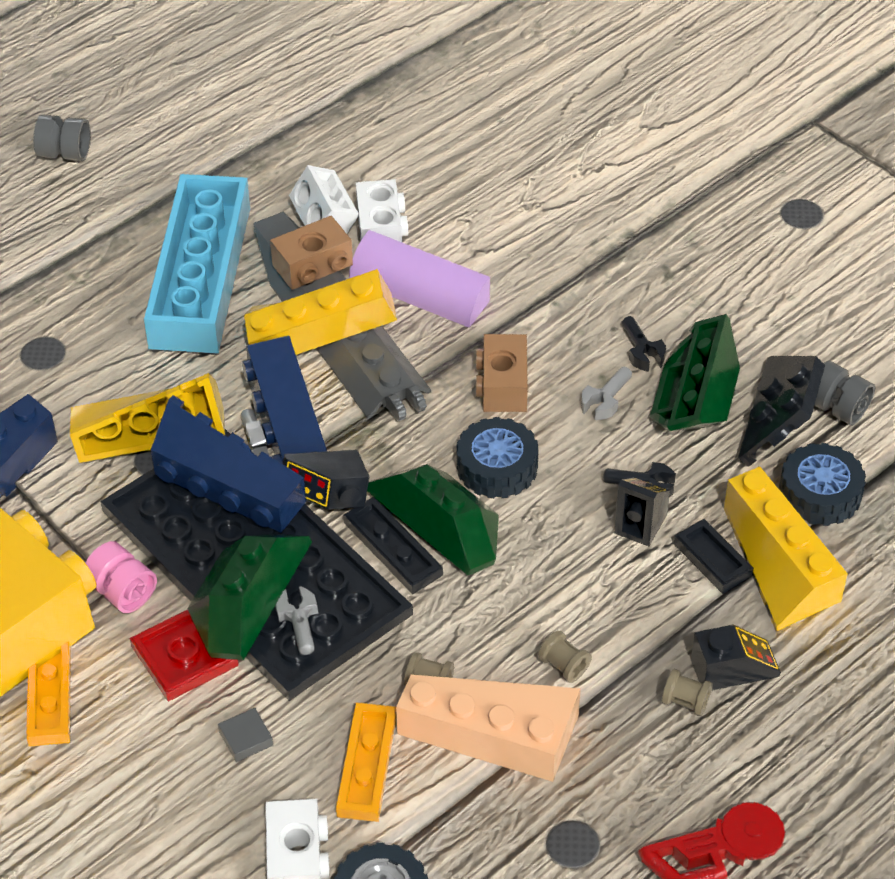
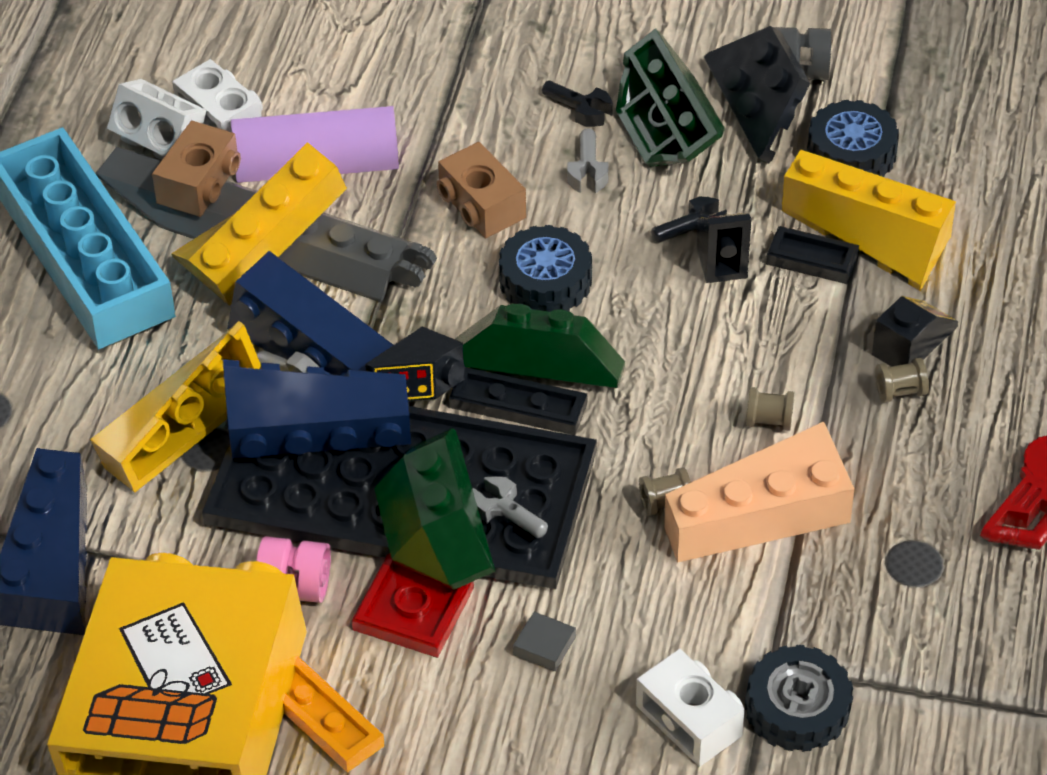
camera: 35 degrees left, 0 degrees up
light orange plate [336,703,397,822] -> none

